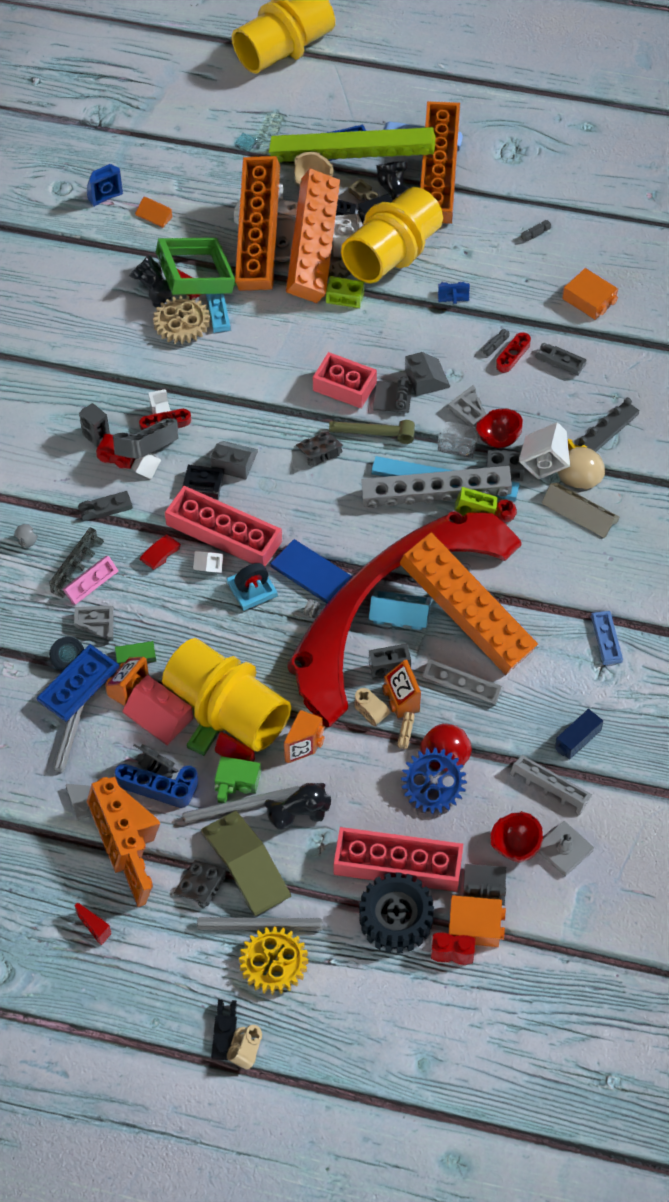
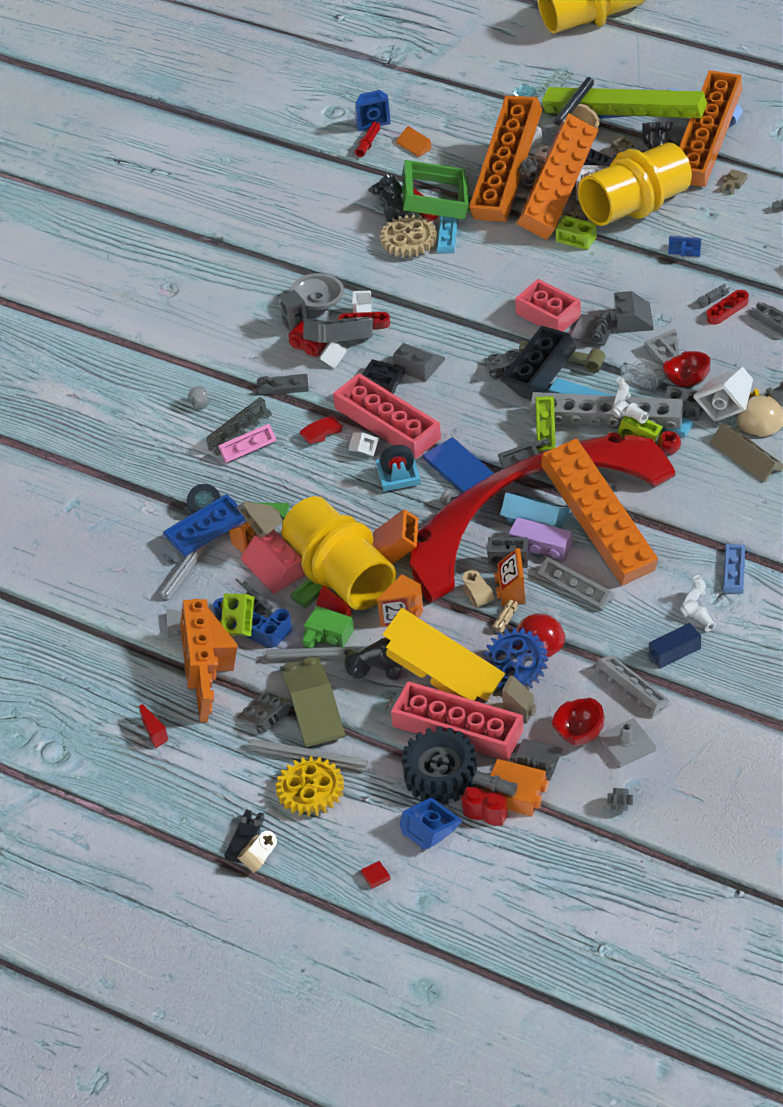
camera: 20 degrees right, 10 degrees down
light grey wing [74,606,114,641] -> none
none -> lime brick [220,593,254,637]
none -> dark tan slope [236,502,283,538]
none -> light grey dish [290,273,344,310]
none -> red axle [355,122,380,157]
none -> red tile [361,860,390,889]
none -> orange brick [373,509,419,565]
none -> yellow slope [382,608,506,701]
none -> blue slope [399,798,463,850]
none -> dark grey pin [473,771,518,797]
none -> dark grey hinge [498,438,550,469]
none -> black slope [500,325,577,400]
none -> dark tan slope [502,675,537,723]
none -> lavender brick [509,517,573,561]
none -> dark grey gear [518,158,541,180]
none -> lime tile [535,396,556,453]
none -> black axle [554,77,594,126]
none -> dark grey gear [607,788,633,811]
none -> white pin [611,377,649,423]
none -> white pin [679,575,716,632]
none -> dark tan plate [721,169,747,195]

